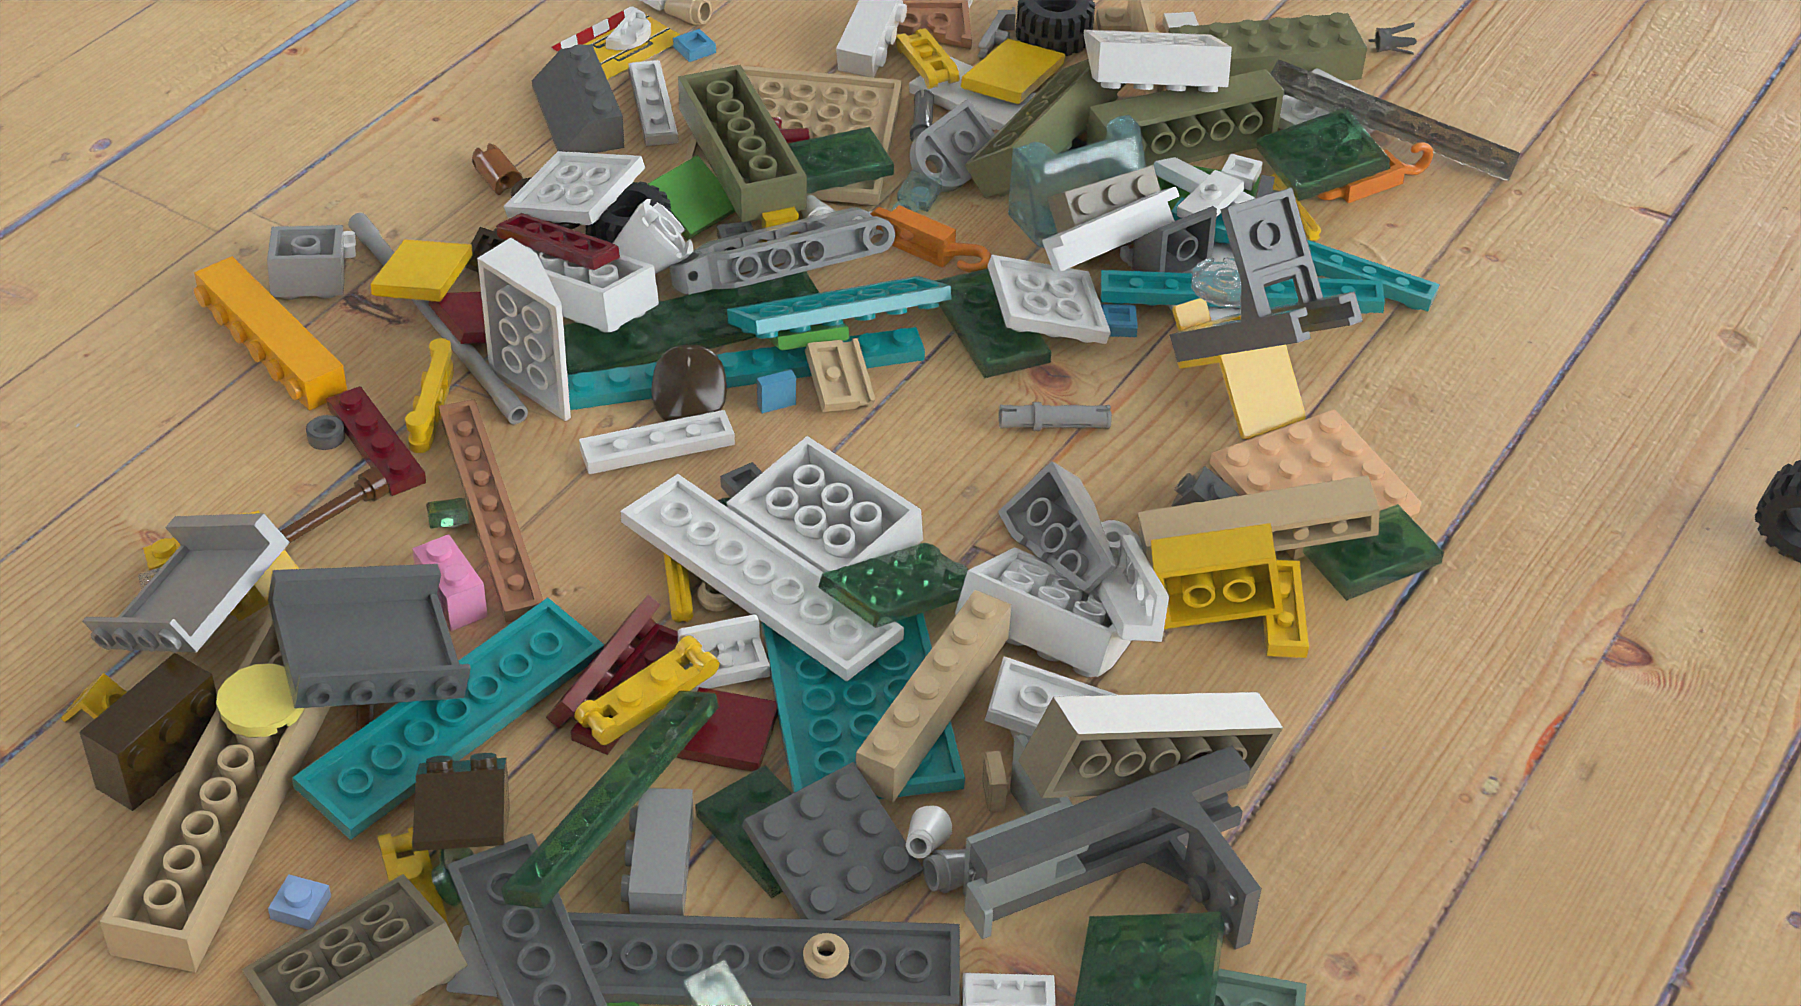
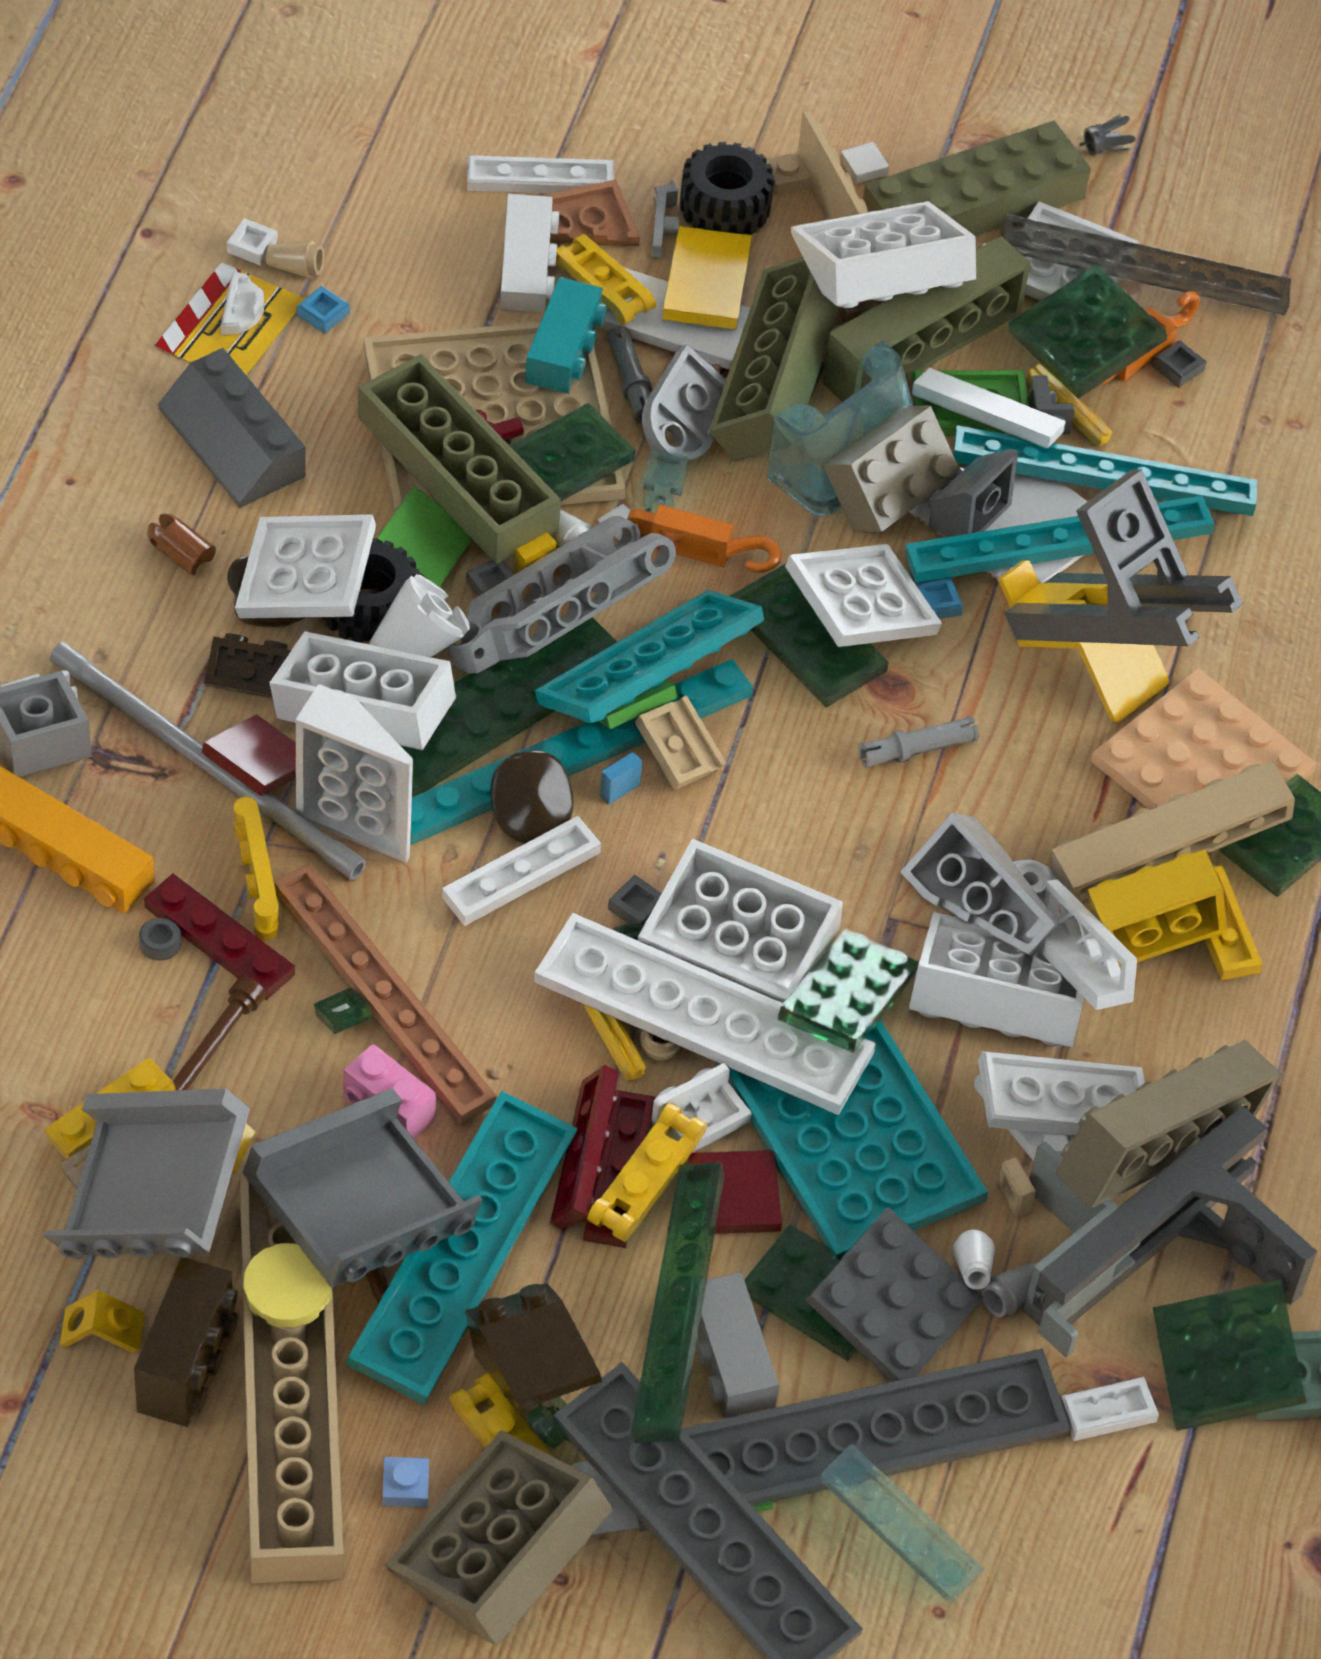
camera: 20 degrees left, 10 degrees up
yellow tile [370,239,473,302] -> none
dark red tile [496,213,620,270] -> none
white tile [628,60,678,146] -> none
tan plate [803,933,849,979] -> none
tan brick [856,590,1011,802] -> none
white fence [1042,187,1179,273] -> none
dark grey bracket [1171,466,1239,507] -> none
white plate [1177,170,1244,218] -> none
clear tile [1191,257,1241,307] -> none
white plate [1221,154,1263,190] -> none
none -> teal brick [525,277,607,394]
none -> dark grey tile [1152,340,1207,388]

